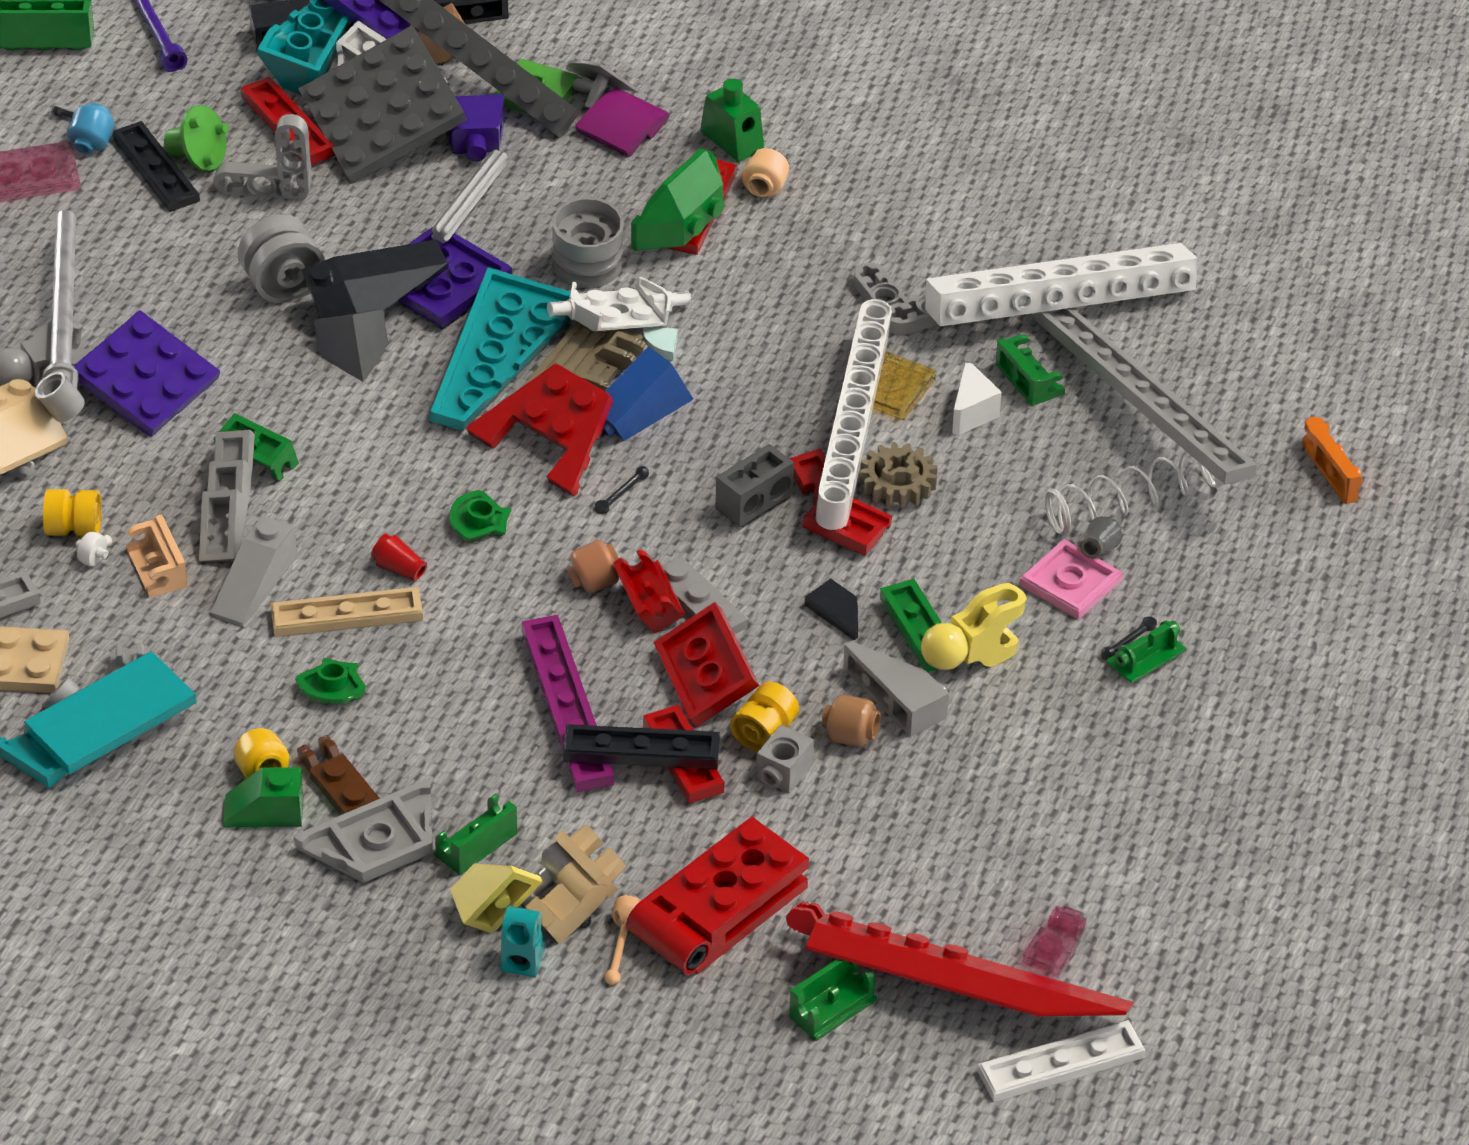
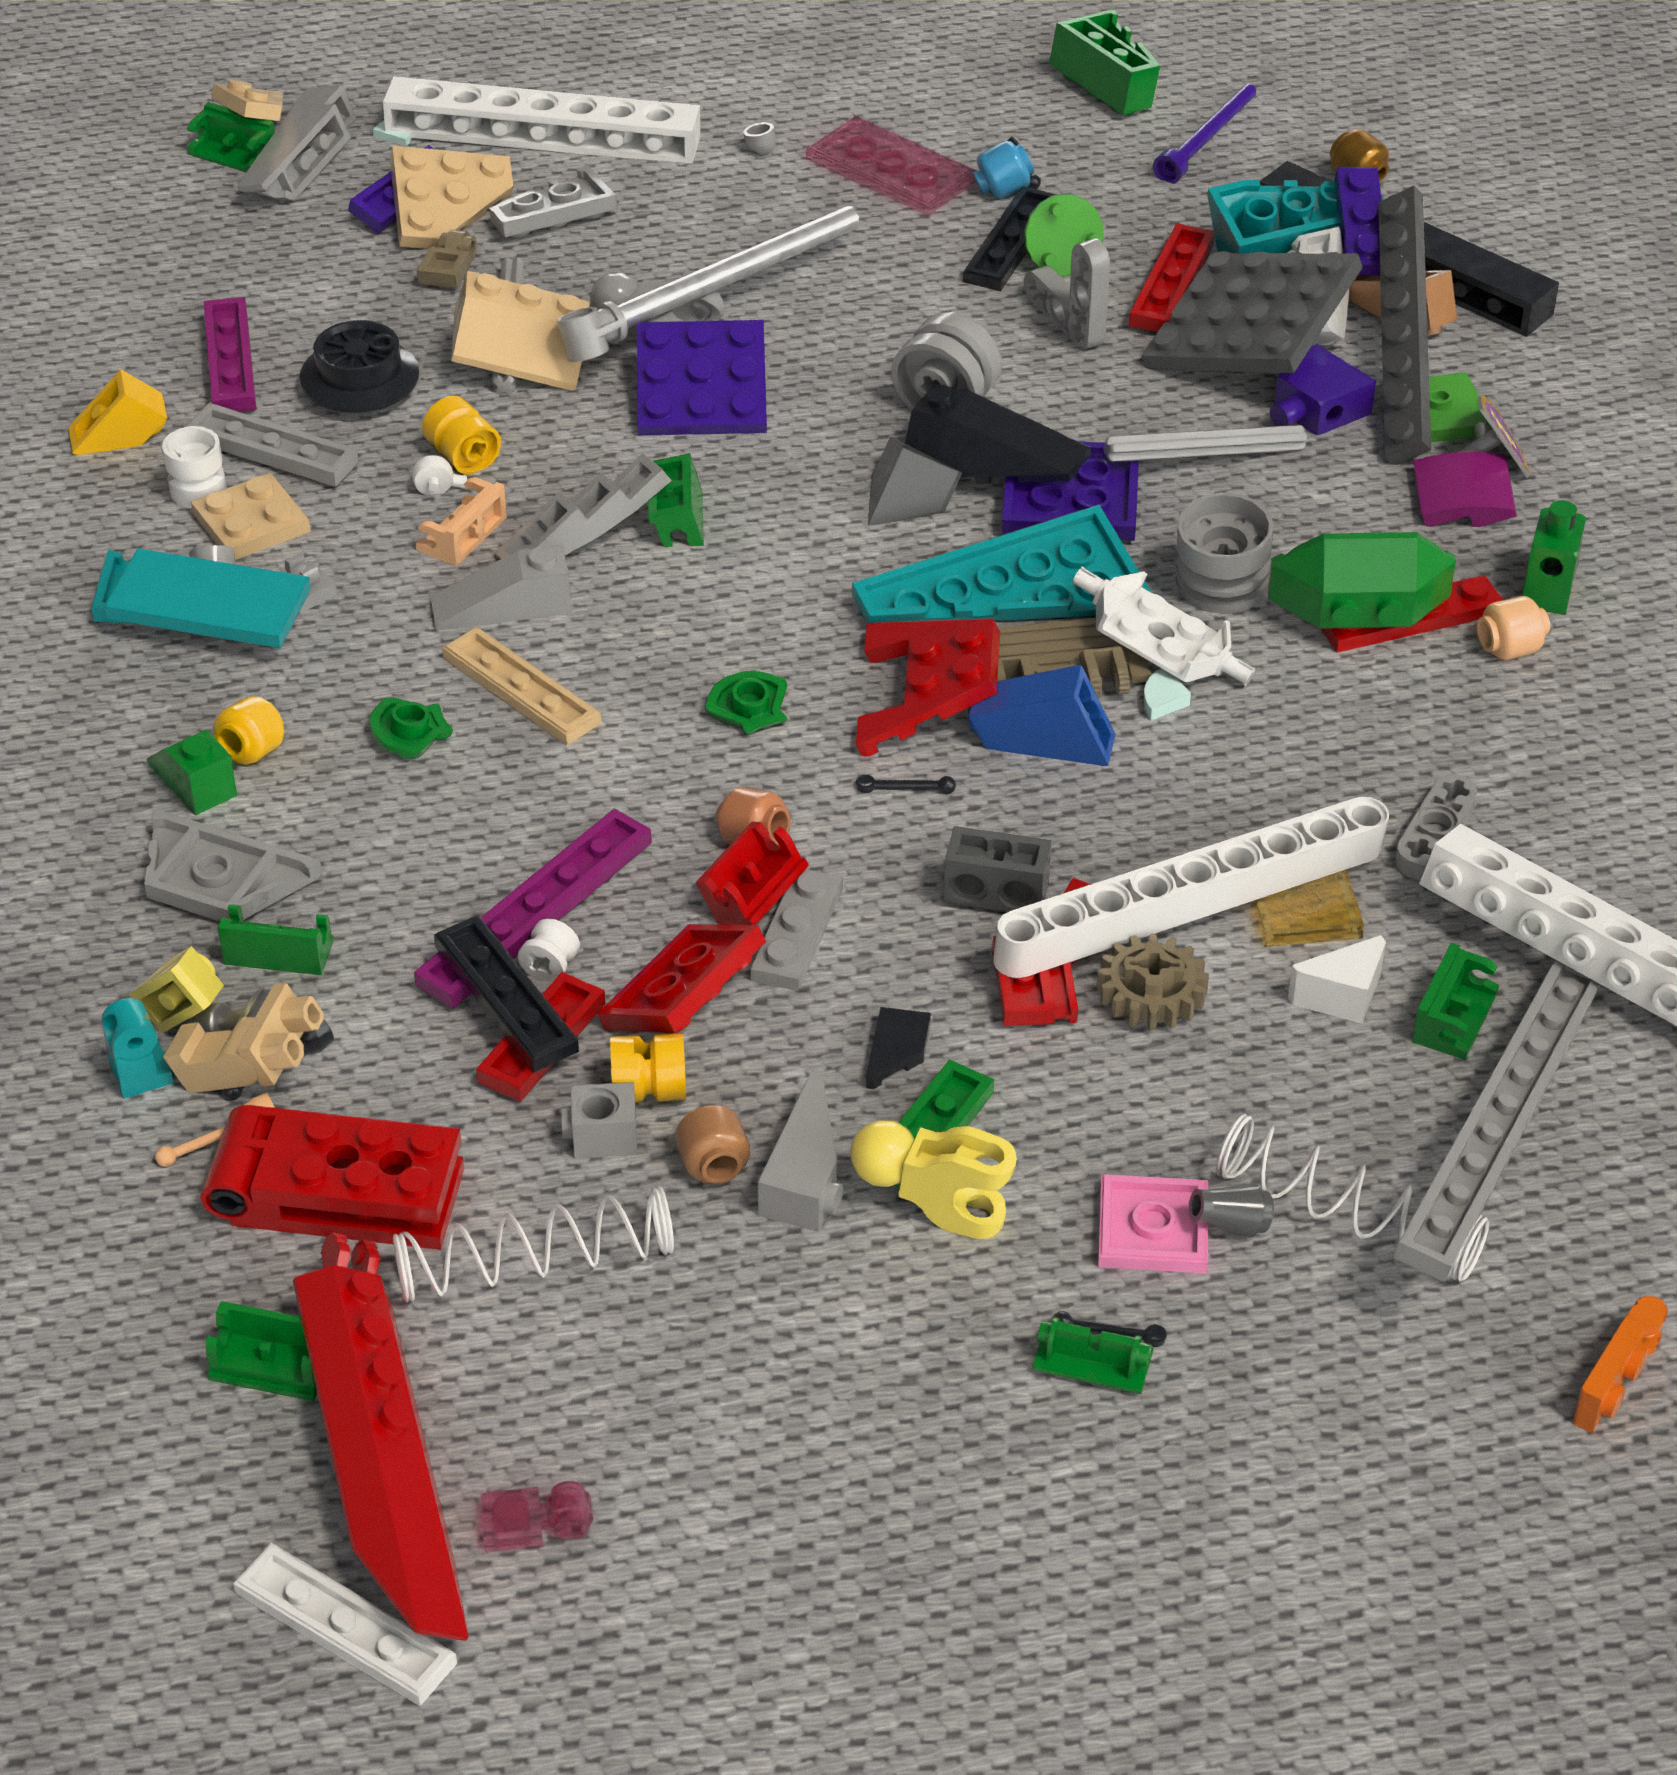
camera: 55 degrees right, 0 degrees up
reddish brown hinge [297,735,380,815] -> none
red cone [371,533,427,582] -> none
none -> white piece [393,1186,674,1303]
none -> white wheel [518,918,580,983]

